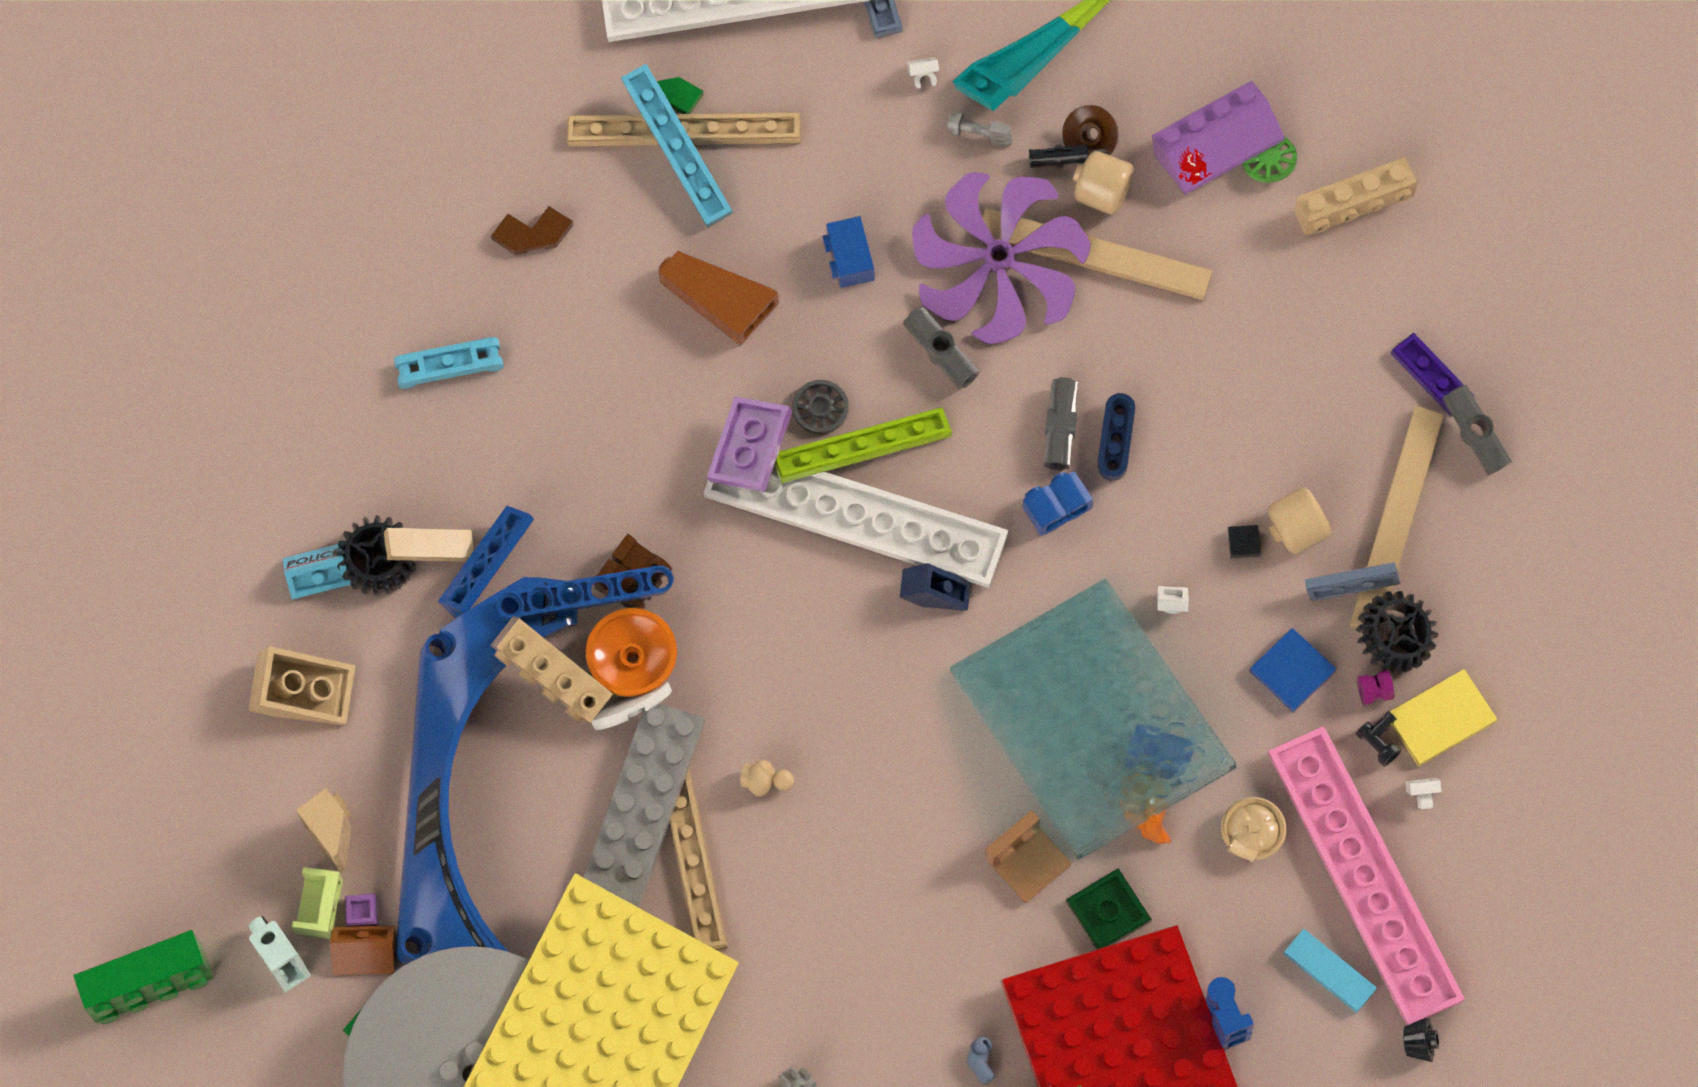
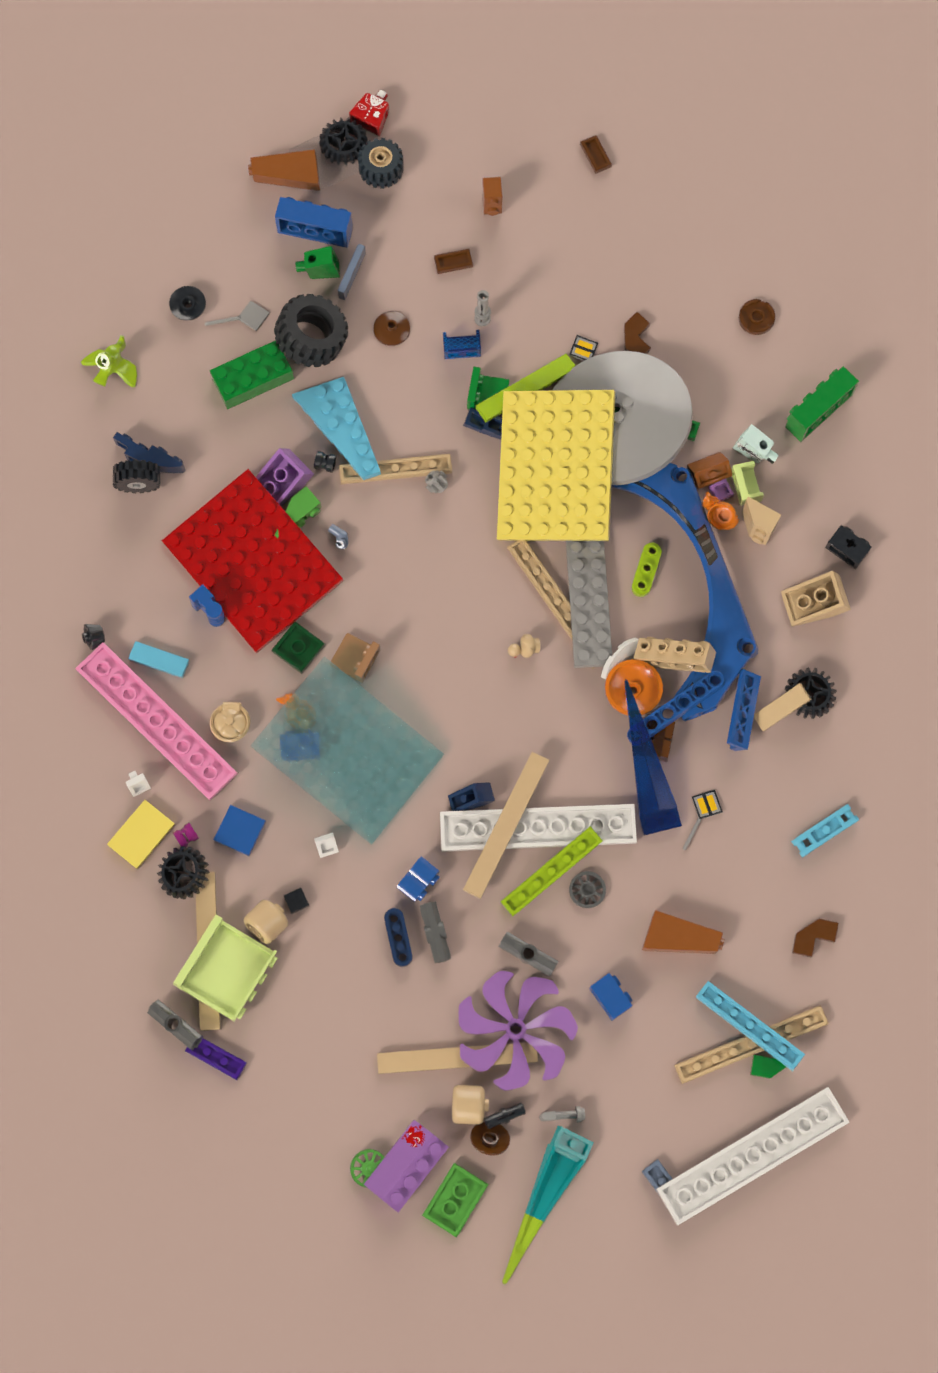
camera: 155 degrees right, 5 degrees up
medium azure panel [282,544,351,600] -> none
medium lavender plate [707,396,792,492] -> none
white tile [906,57,939,88] -> none
tan brick [1294,157,1417,236] -> none
sand blue tile [1305,562,1401,601] -> none
black piece [1356,711,1401,767] -> none
none -> yellowish green panel [173,915,278,1022]
none -> bright green tile [422,1163,489,1238]
none -> tan tile [463,752,549,899]
none -> clear blue plate [624,679,682,836]
none -> lime plate [632,542,662,597]
none -> piece [683,790,723,850]
none -> orange hair [702,492,739,530]
none -> black brick [825,525,872,569]

